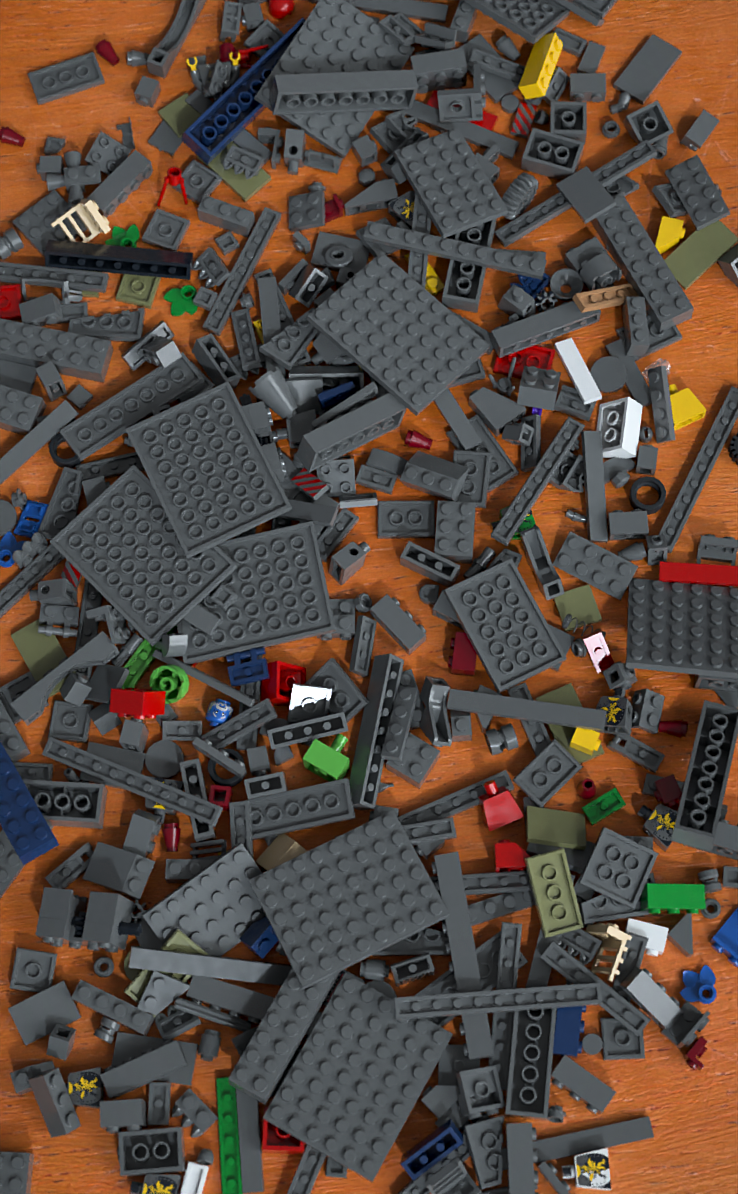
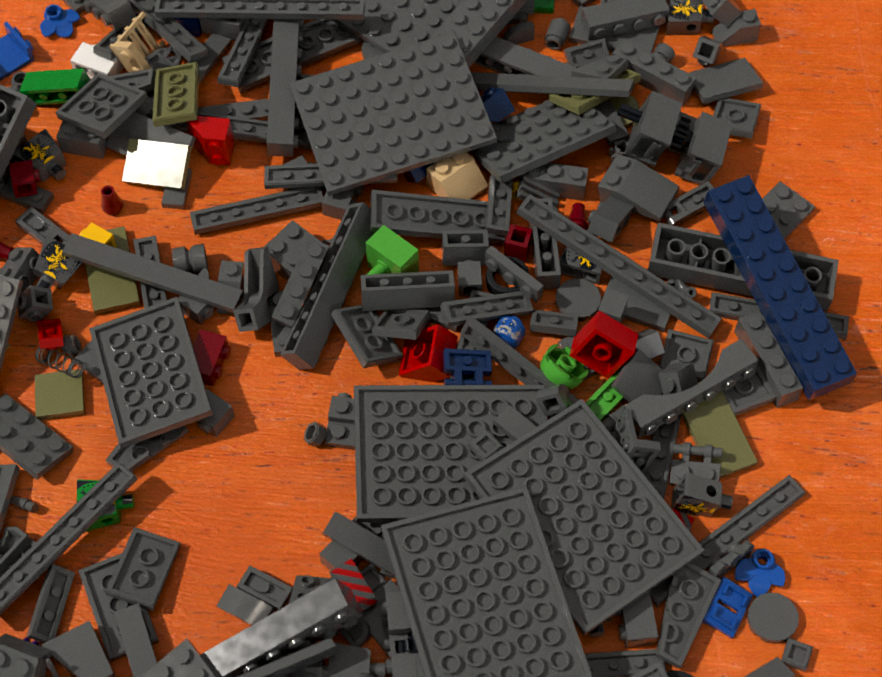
camera: 175 degrees left, 10 degrees down
dark grey plate [11,488,27,510] -> none
dark grey axle [173,997,252,1032] -> none
dark grey plate [318,508,359,563] -> none
dark grey torso [328,542,371,585] -> none
dark grey tile [339,493,378,509] -> none
dark grey plate [349,615,377,677] -> none
dark grey brick [370,594,426,655] -> none
dark grey tile [378,501,435,539] -> none
dark grey brick [390,953,435,987] -> none
dark grey slope [400,451,470,502] -> none
dark grey brick [400,541,460,588] -> none
dark red cone [404,429,433,450] -> none
dark grey tile [419,584,439,605] -> none
dark grey brick [434,500,476,564] -> none
dark grey pin [463,547,496,579] -> none
red torso [479,780,524,832] -> none
dark grey brick [502,422,535,446] -> none
dark grey tile [512,739,583,808] -> none
dark grey arch [520,526,564,600] -> none
green plate [581,788,626,826] -> none
dark grey slope [667,913,693,957] -> none

